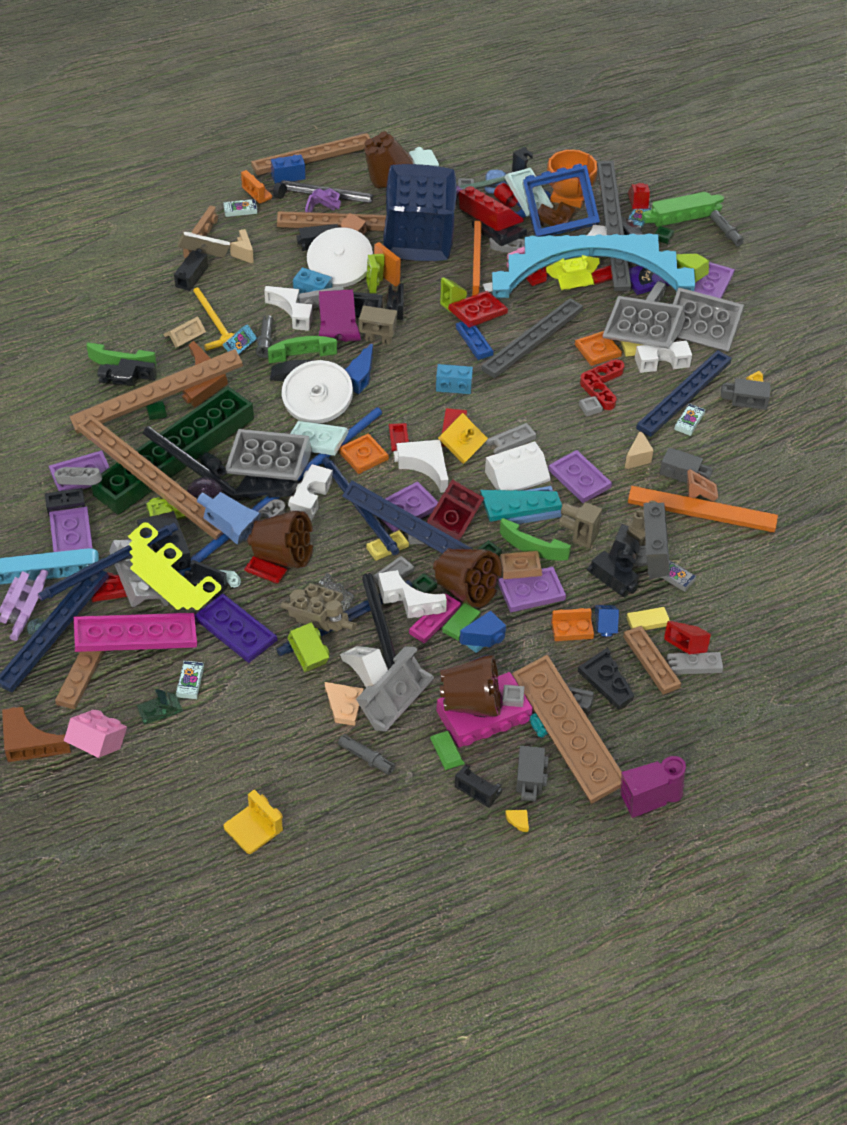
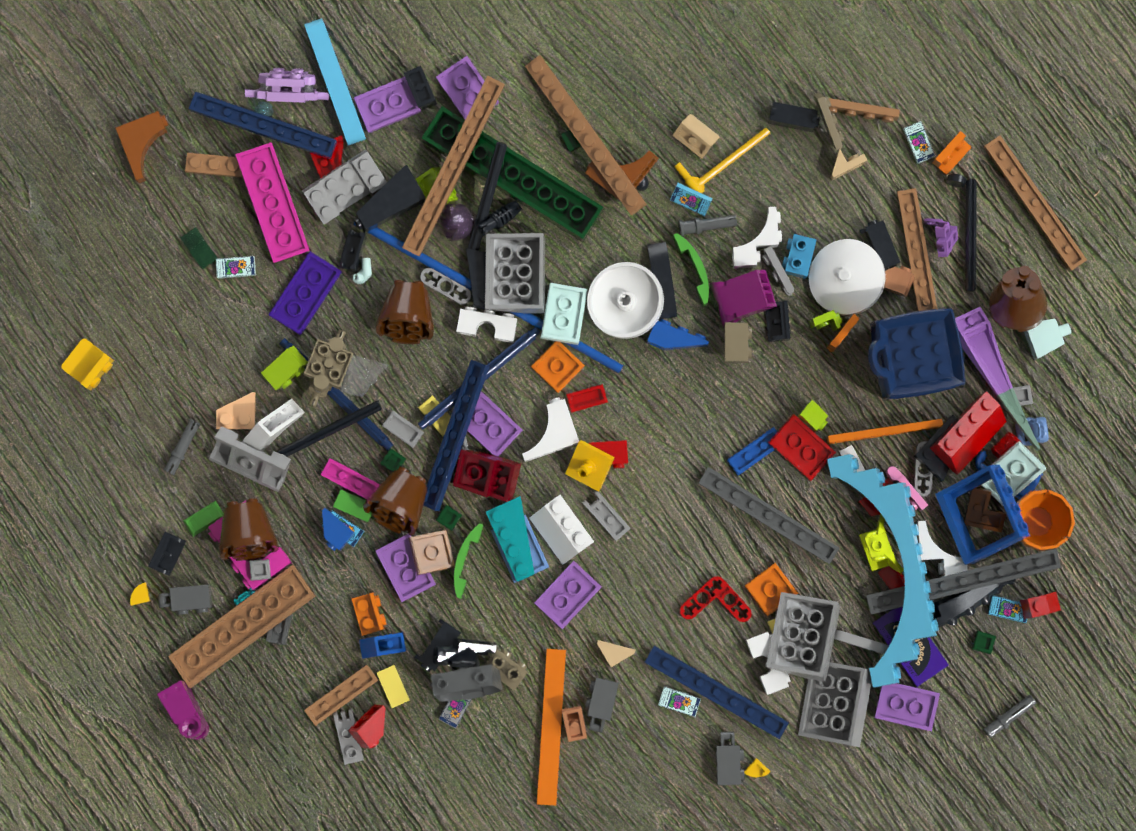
camera: 80 degrees right, 35 degrees up
dark blue piece [38,523,178,601] -> none
light grey beam [54,467,102,485] -> none
bright pink brick [64,710,127,758] -> none
bright green slope [87,342,157,367] -> none
black plate [97,358,157,386] -> none
neon yellow piece [128,522,221,610] -> none
medium blue piece [197,492,261,545] -> none
red tile [244,556,287,584] -> none
blue brick [271,155,306,184] -> none
white arch [378,570,447,618] -> none
black hinge [386,283,404,320] -> none
dark azure brick [436,364,473,394] -> none
black hinge [512,147,533,172] -> none
dark tan brick [559,502,602,549] -> none
black wing [578,647,634,710] -> none
light grey tile [579,396,603,416] -> none
bright green hinge [641,192,724,227] -> none
lime slope [676,254,709,283] -> none

